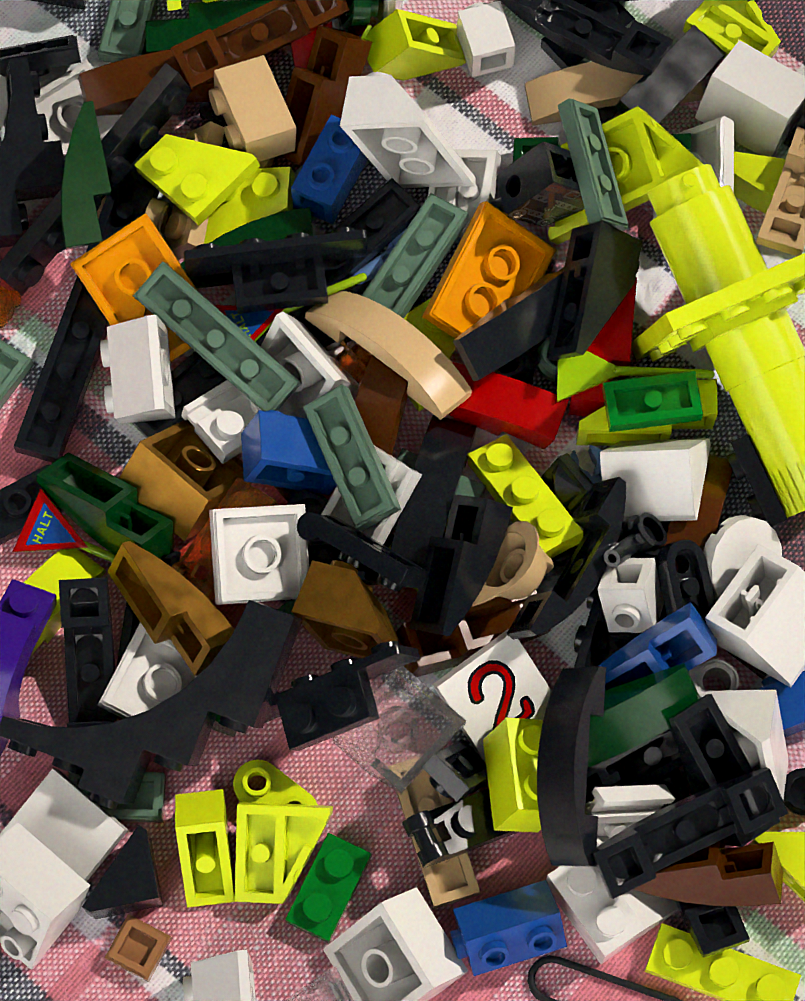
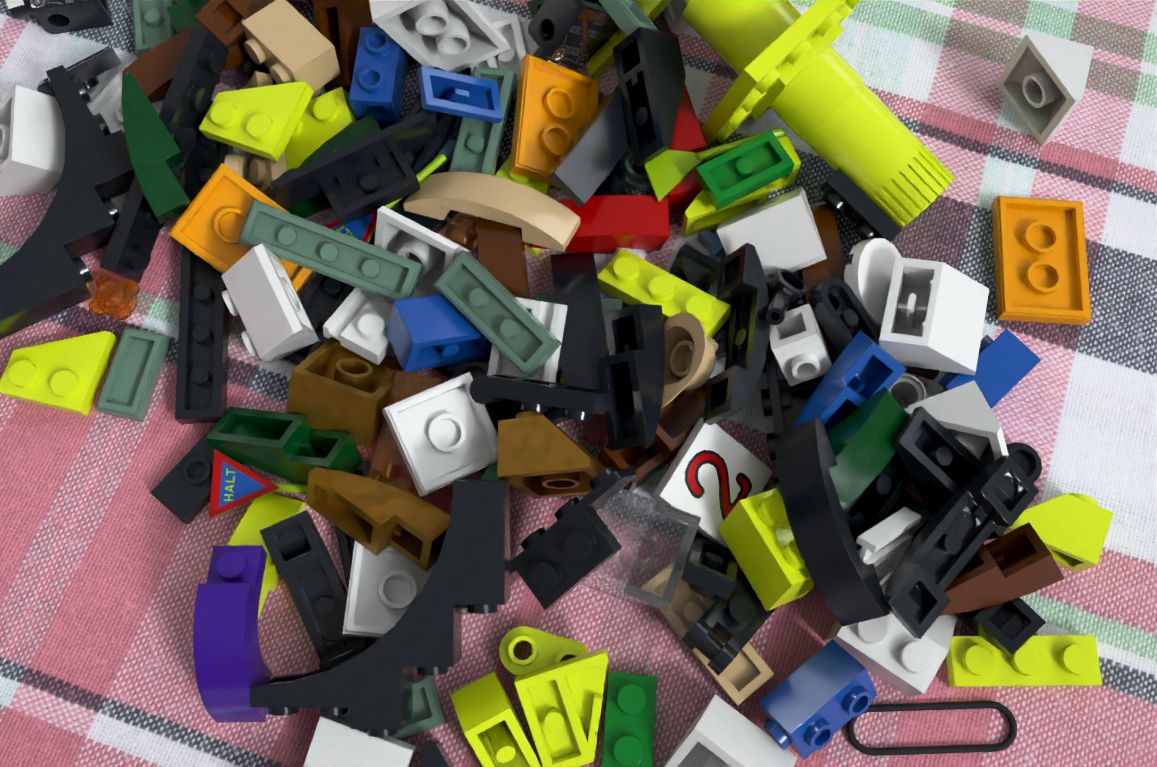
camera: 20 degrees left, 0 degrees up
none -> blue slope [417,66,503,124]

